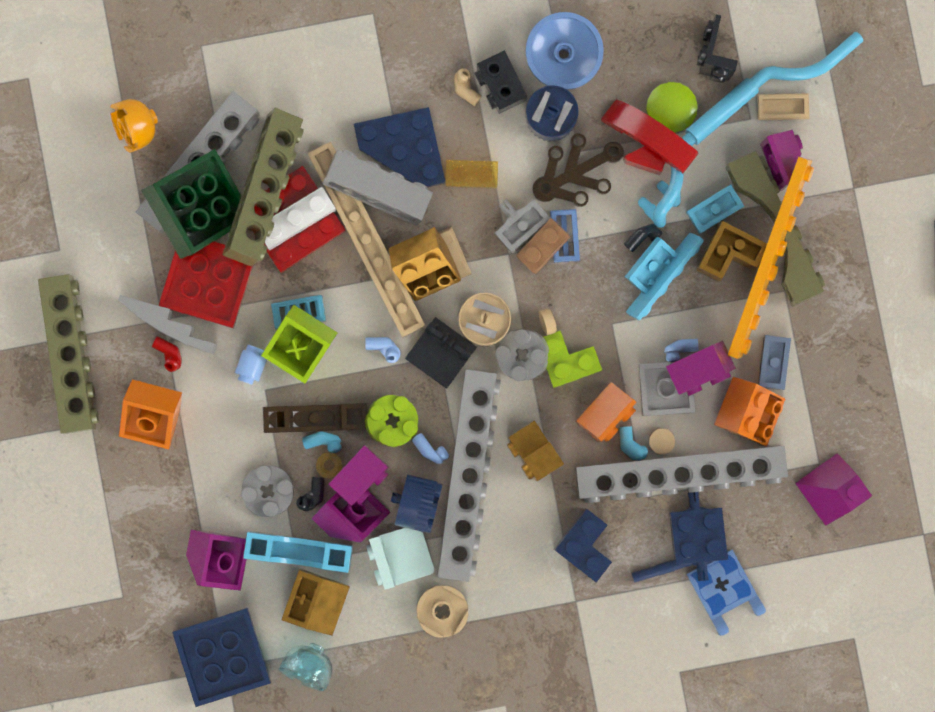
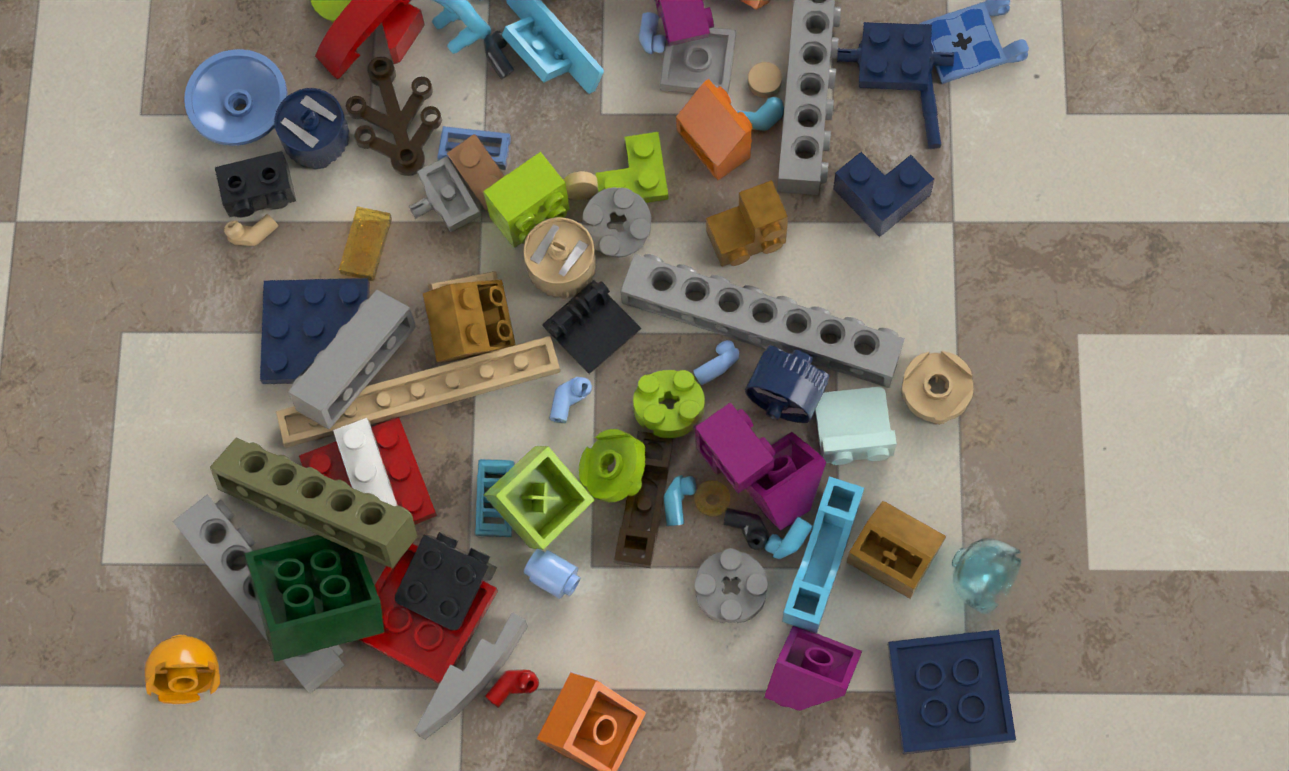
camera: 70 degrees left, 15 degrees down
none -> black bracket [395,532,497,630]
none -> lime brick [483,151,570,248]
none -> lime plate [579,429,645,502]
none -> medium azure arm [765,517,813,559]

